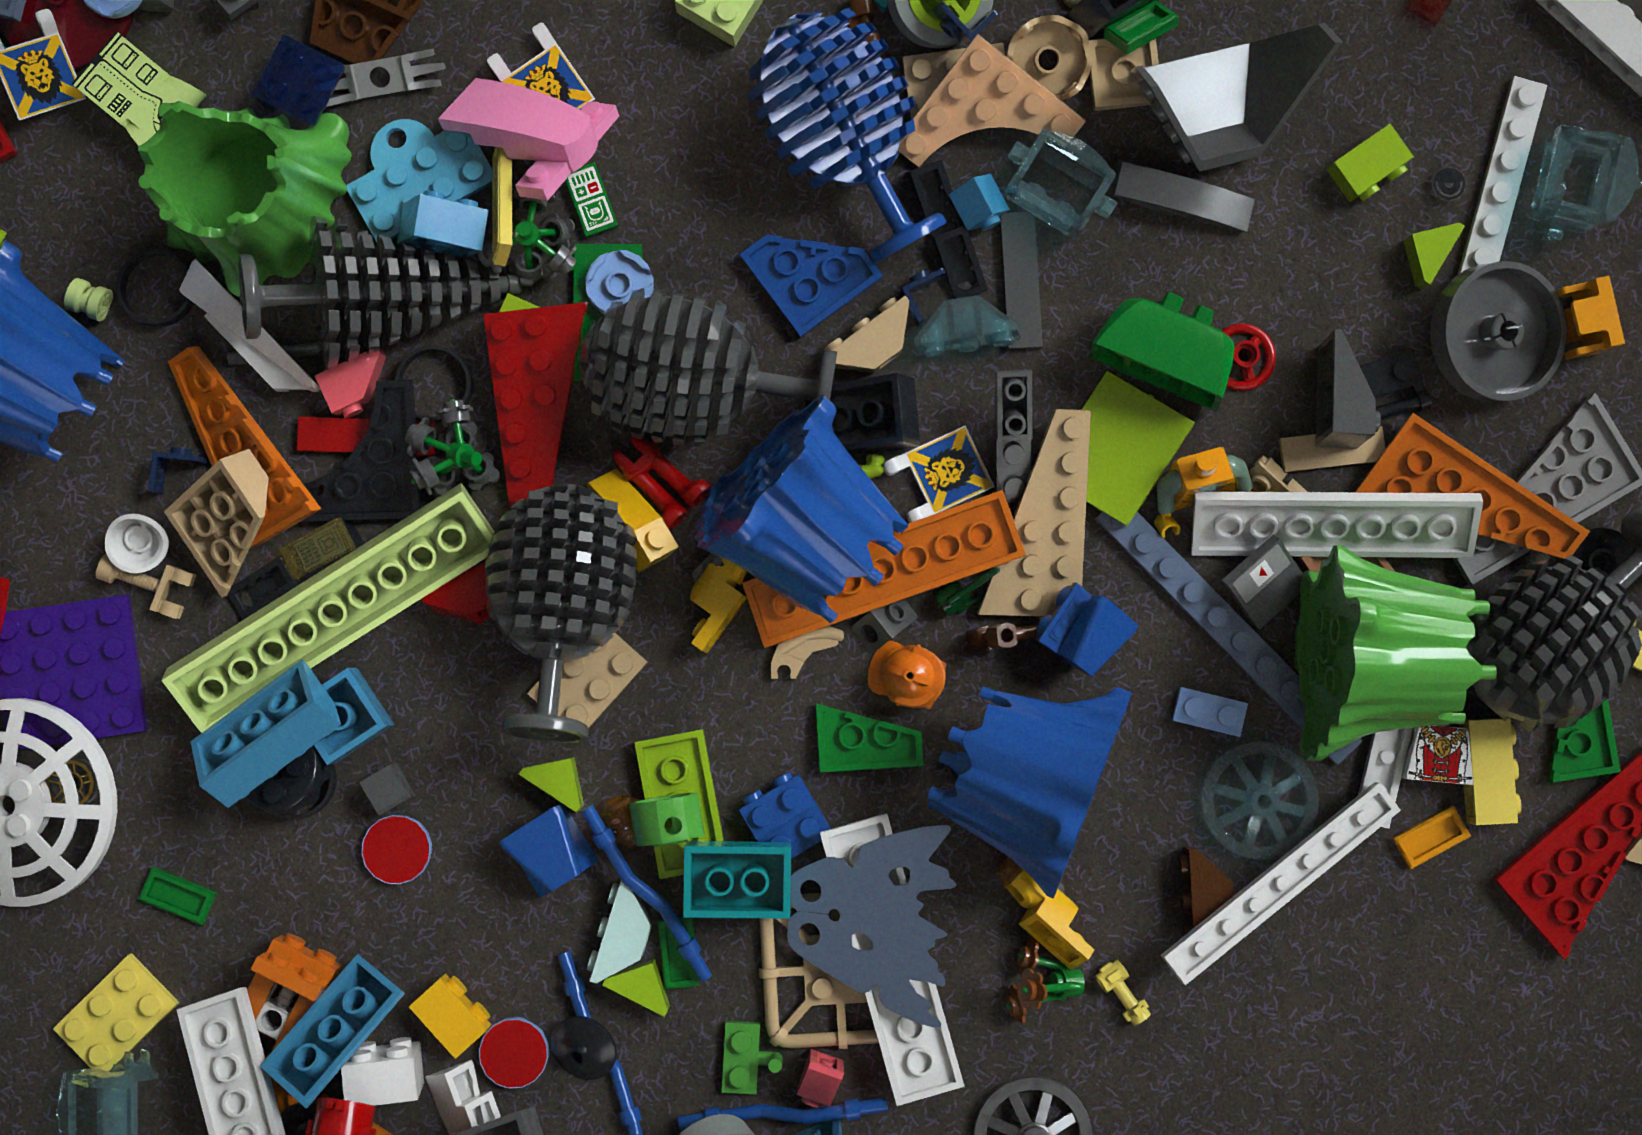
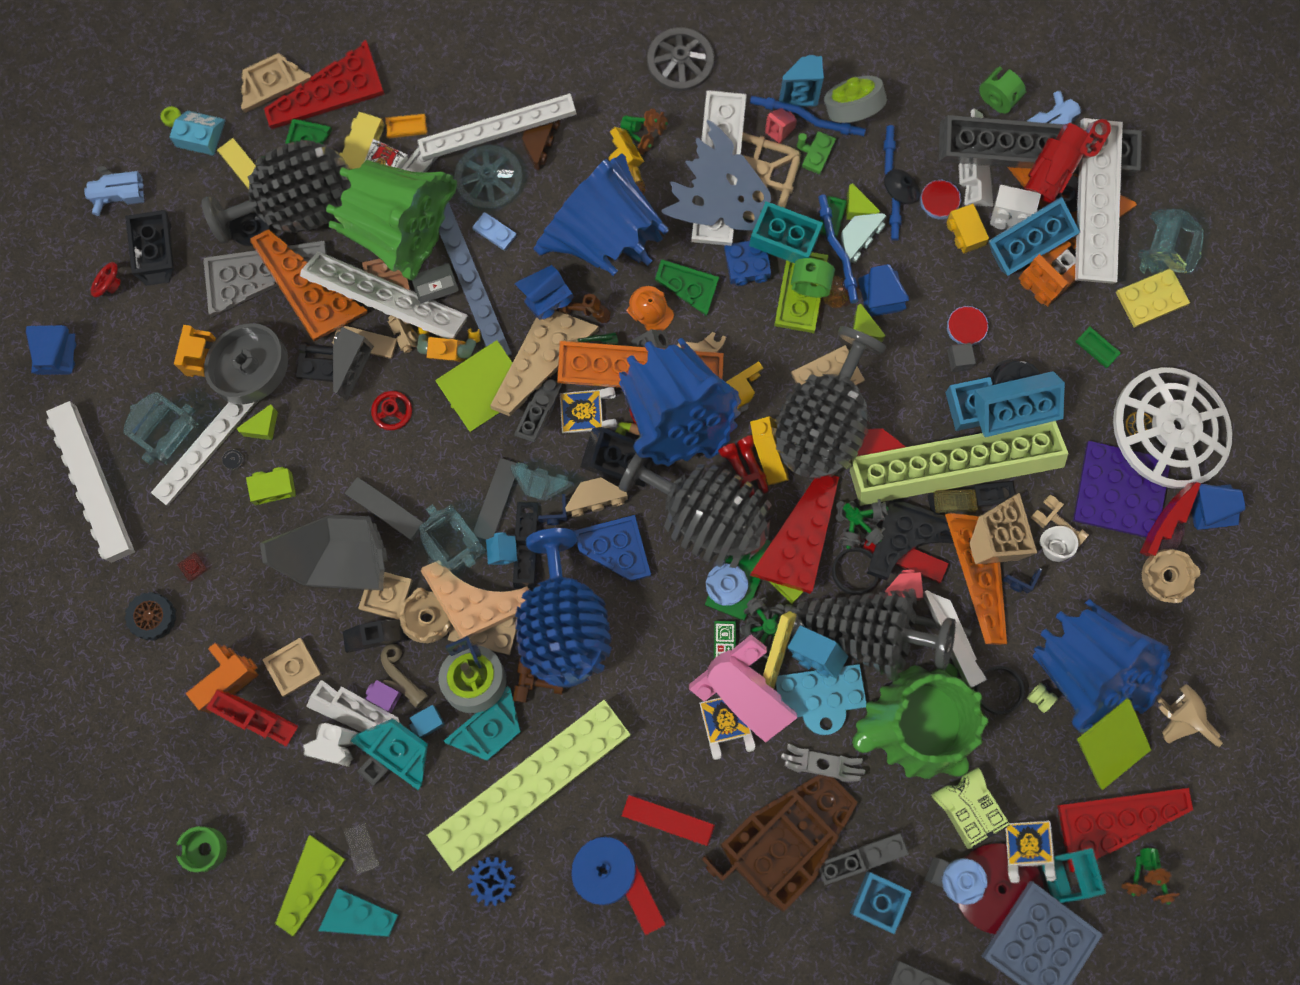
camera: 155 degrees left, 10 degrees down
clear blue bracket [252,34,345,126] -> none
green hips [1091,292,1235,412] -> none
light yellow bar [1094,960,1151,1026] -> none
green tile [1104,0,1179,54] -> none

